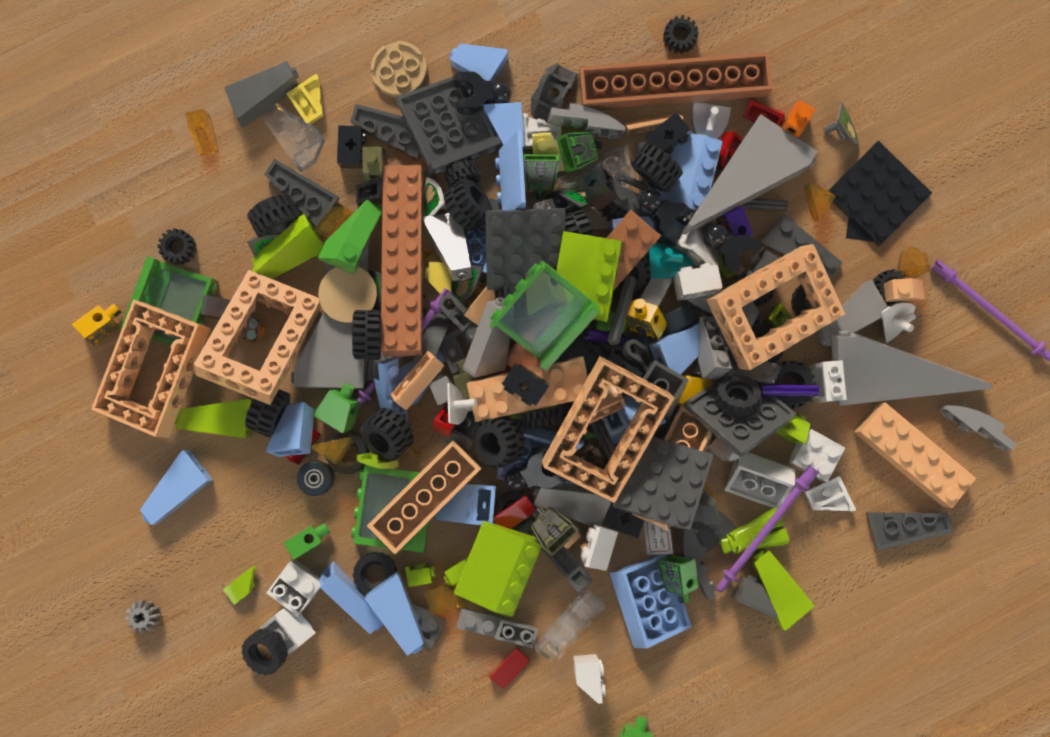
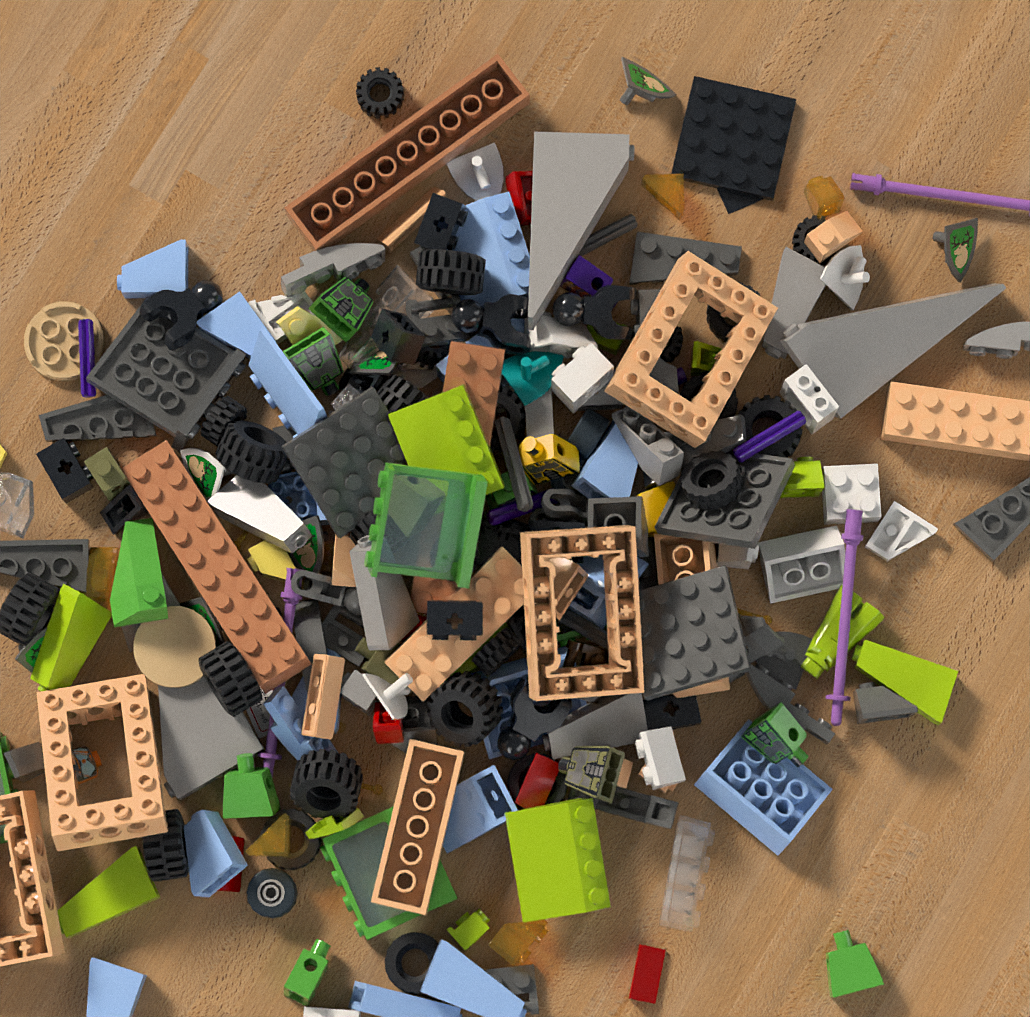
camera: 25 degrees left, 5 degrees down
lime brick [444,558,467,587] -> none
light grey slope [456,607,538,648] -> none
dark grey piece [531,63,578,122] -> none
white slope [573,654,606,704] -> none
white sticker [644,521,673,555] -> none
red slope [742,98,785,126] -> none
orange torso [781,100,815,138] -> none
none -> dark purple axle [78,319,96,398]
none -> shield [933,218,978,283]

